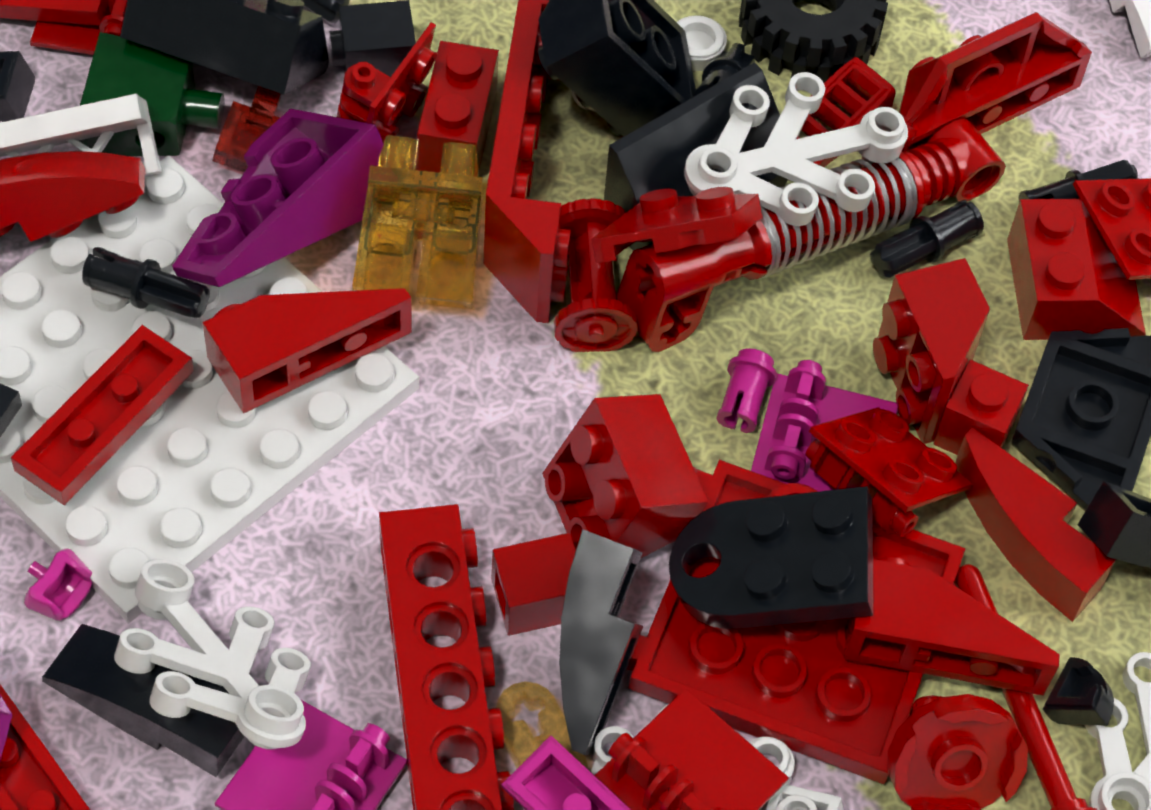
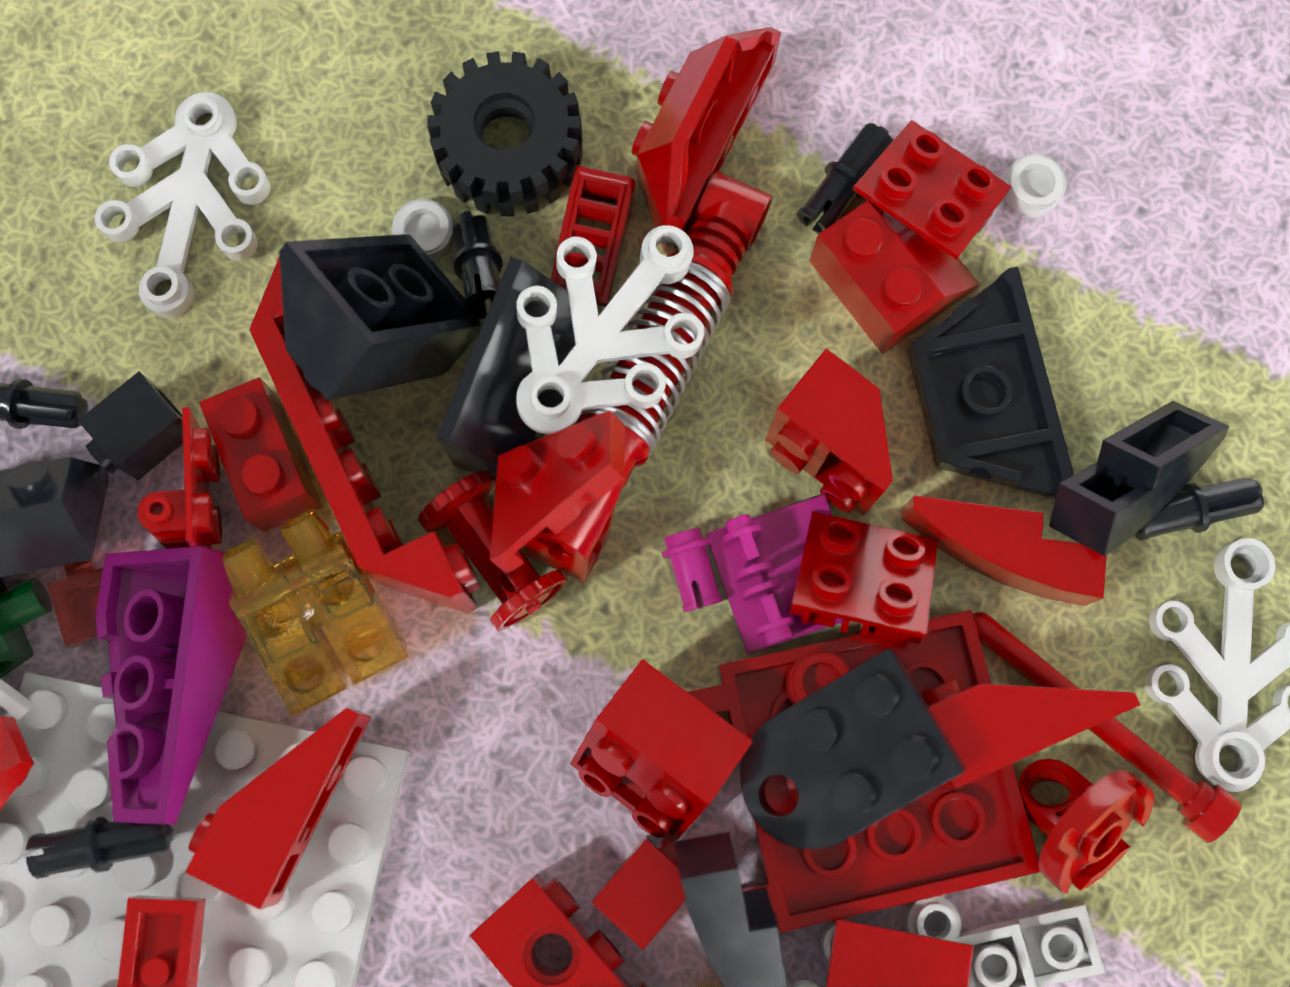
camera: 30 degrees left, 20 degrees up
black axle [870,200,984,278] -> none
red brick [933,359,1029,455] -> none
black tile [1043,657,1114,726] -> none

